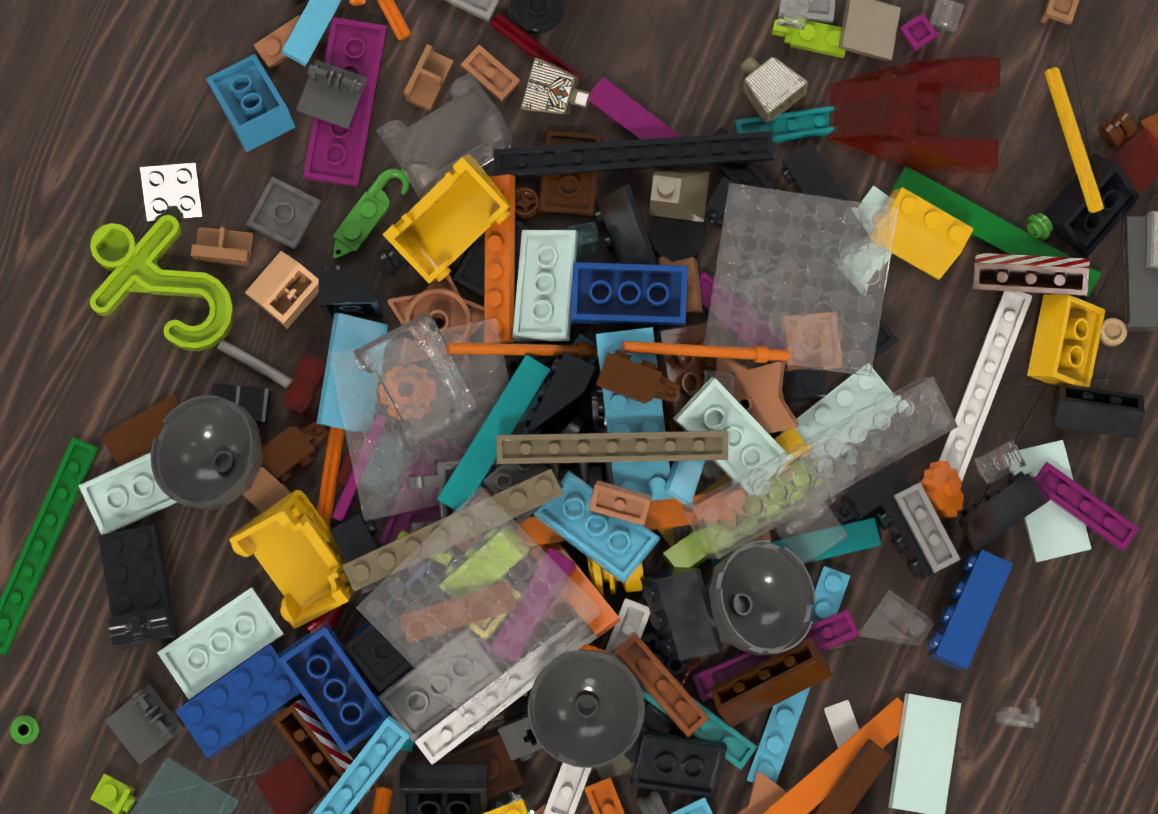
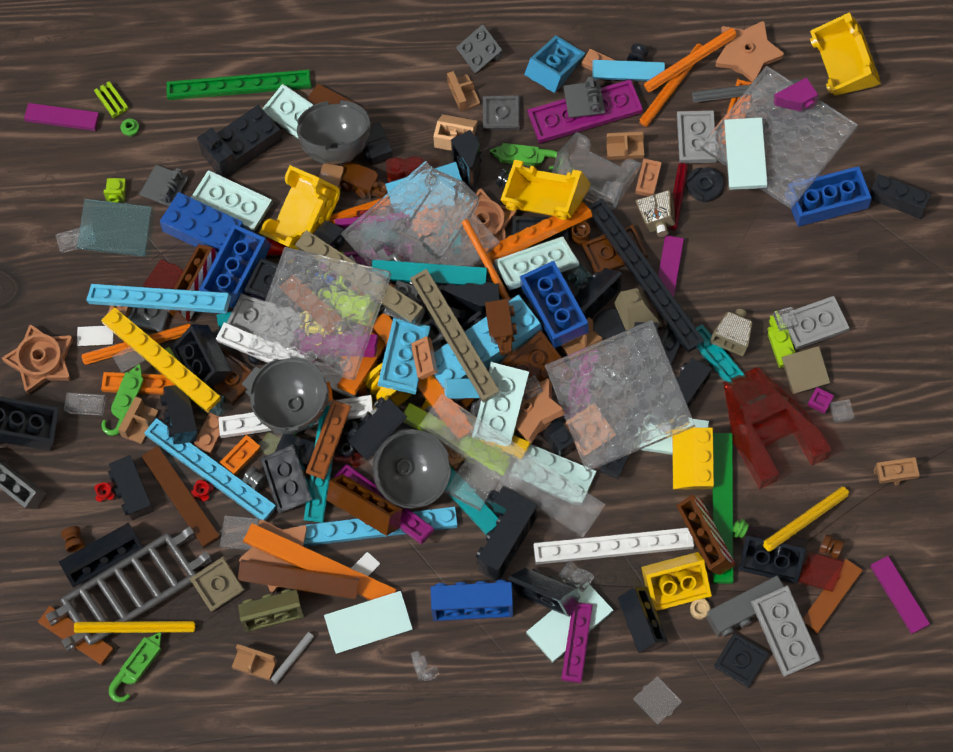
camera: 65 degrees right, 15 degrees down
lime piece [90,215,235,352] -> none
light grey bar [217,339,295,390] -> none
orange bar [622,341,790,363] -> none
clear wing [859,590,936,646] -> none
light grey plate [893,483,961,573] -> none
orange plant [919,461,964,519] -> none

